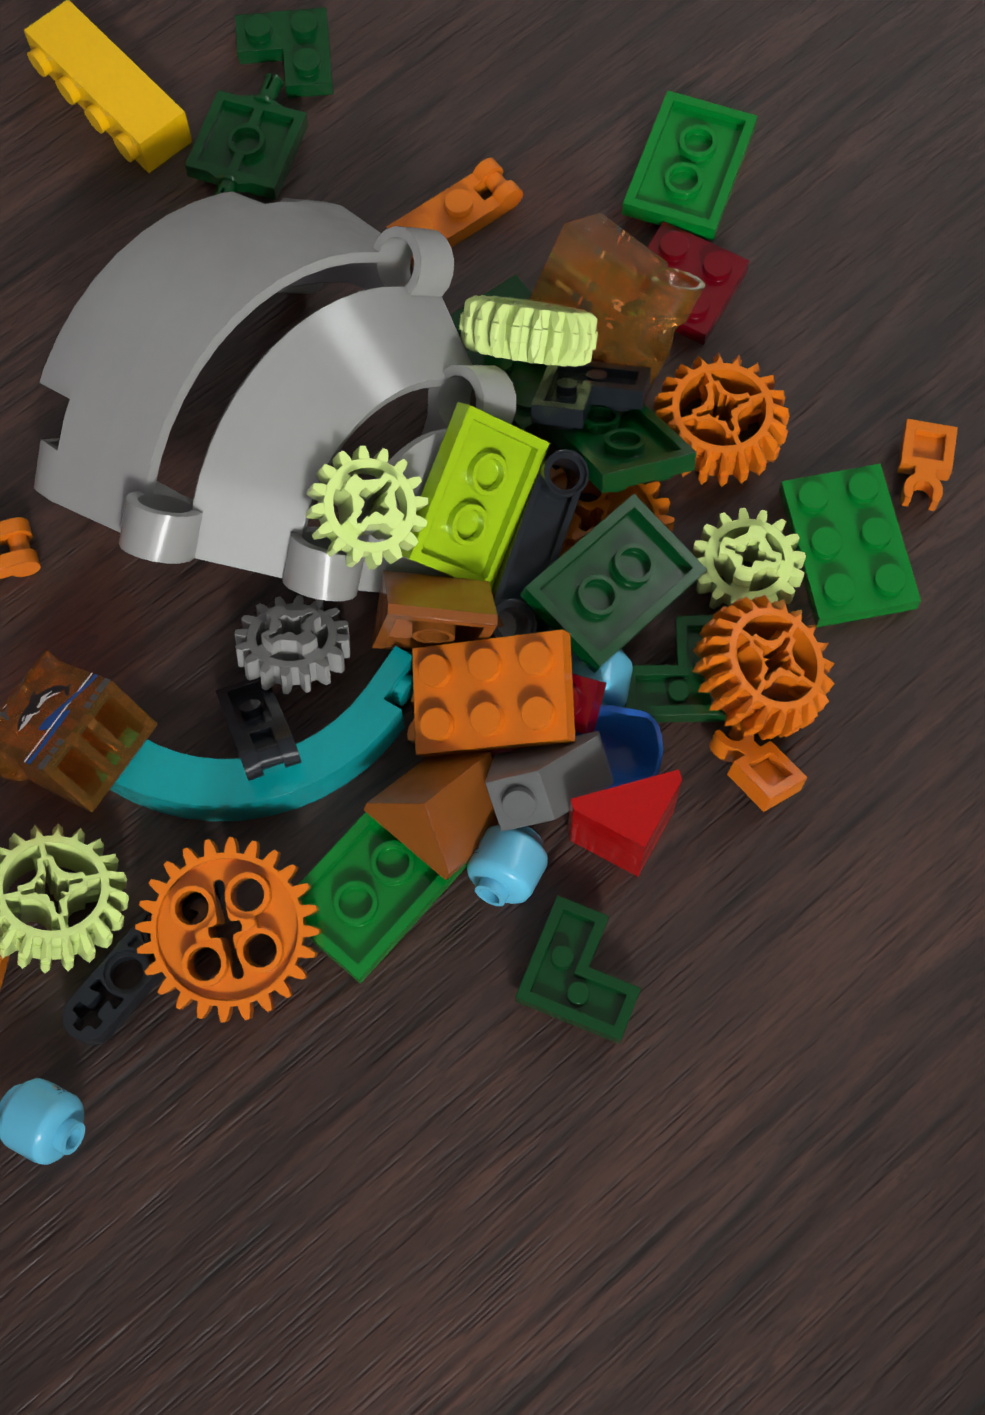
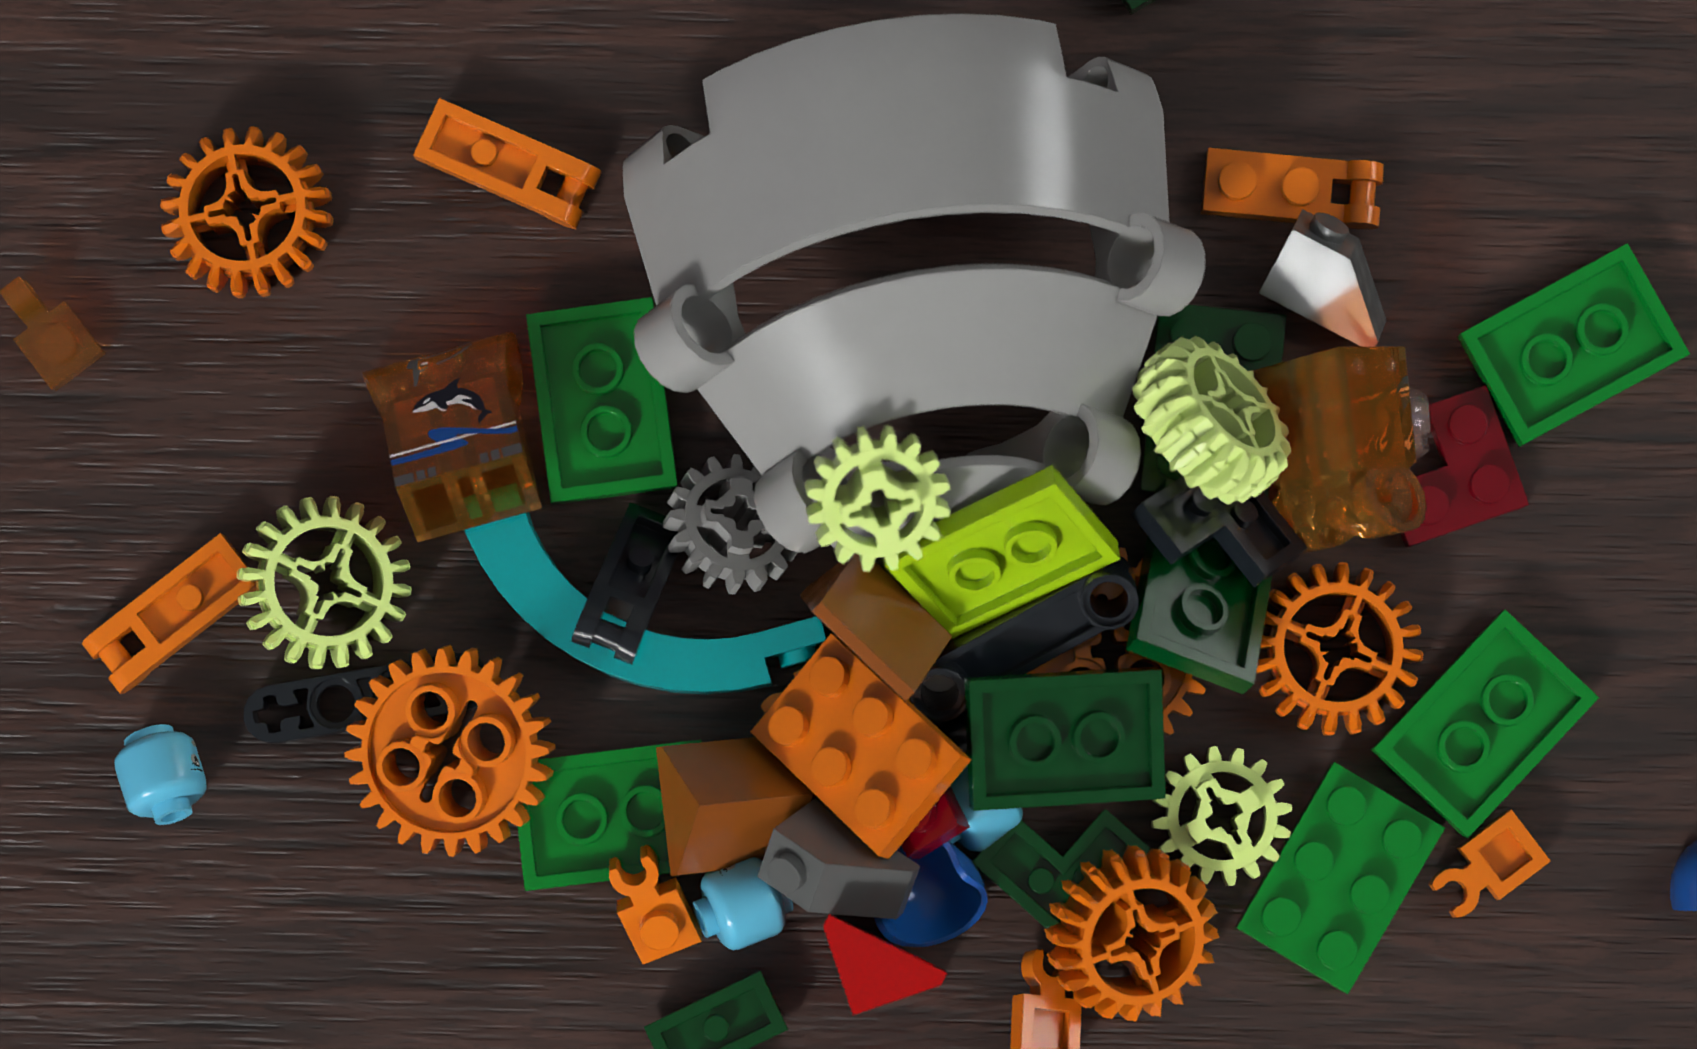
camera: 45 degrees right, 15 degrees up
none -> green plate [526,297,679,505]
none -> orange plate [609,845,702,965]
none -> slope [1259,209,1387,352]
none -> green plate [1370,609,1600,838]

